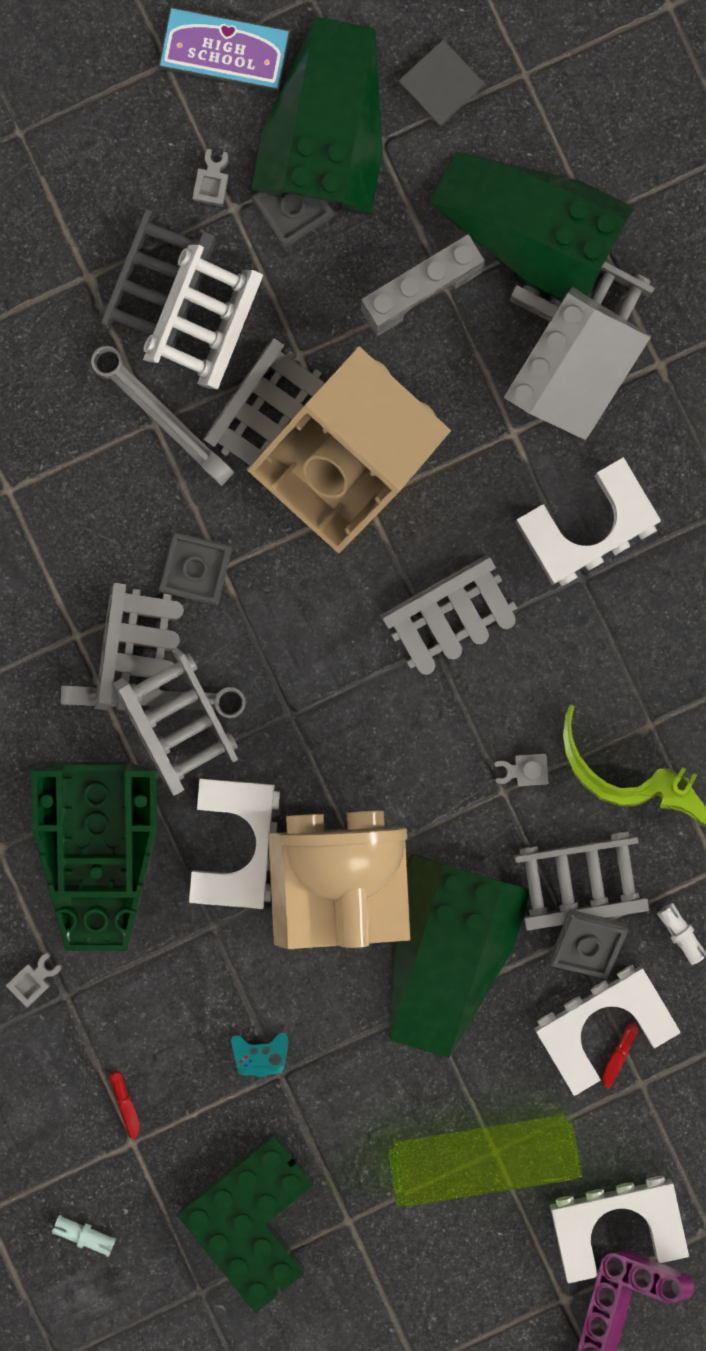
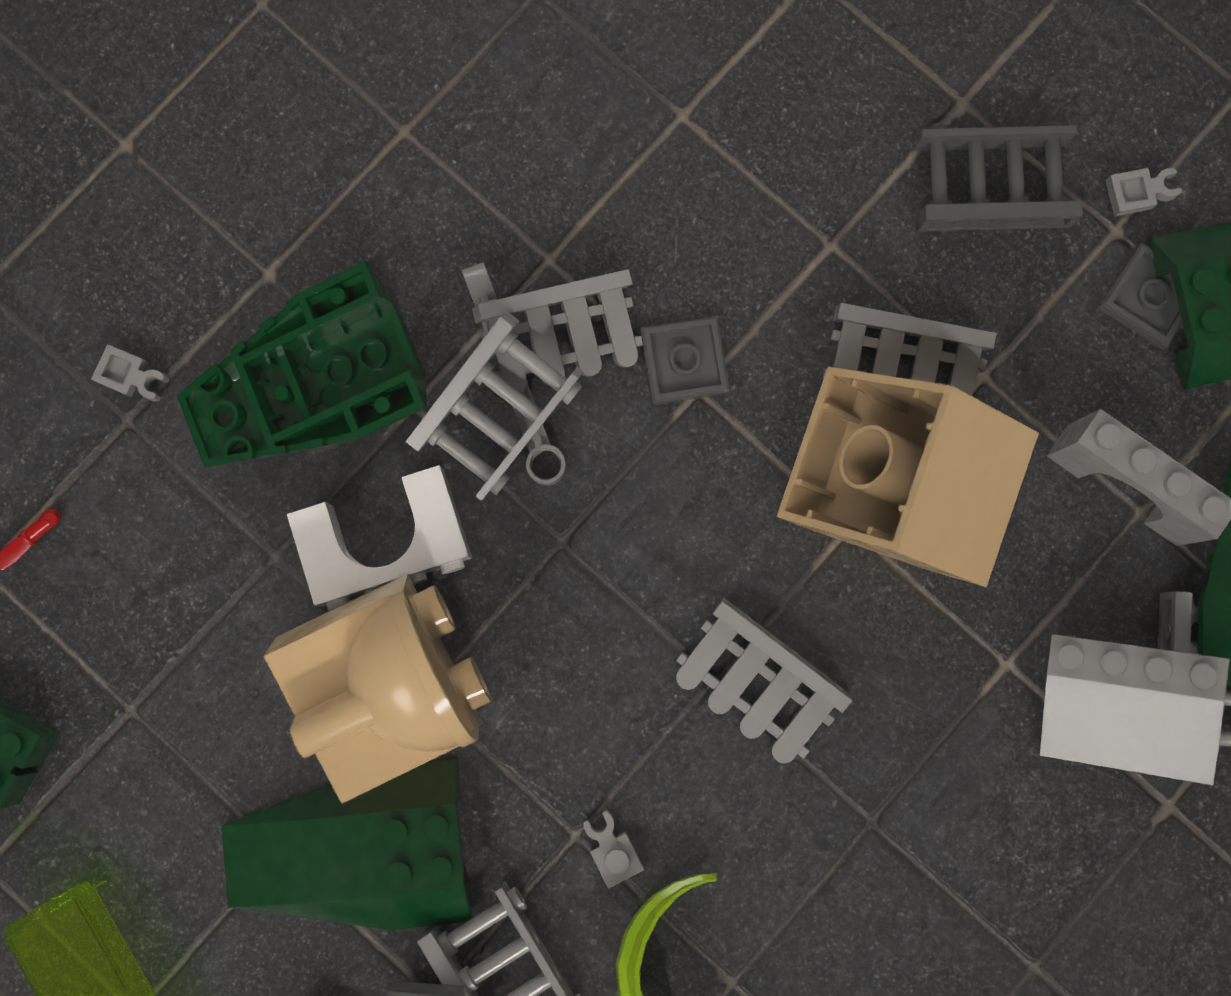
camera: 70 degrees right, 5 degrees down
light grey piece [91,346,234,486] -> none
white fence [143,245,263,389] -> none
teal piece [231,1033,289,1077] -> none
white arch [515,457,661,586] -> none

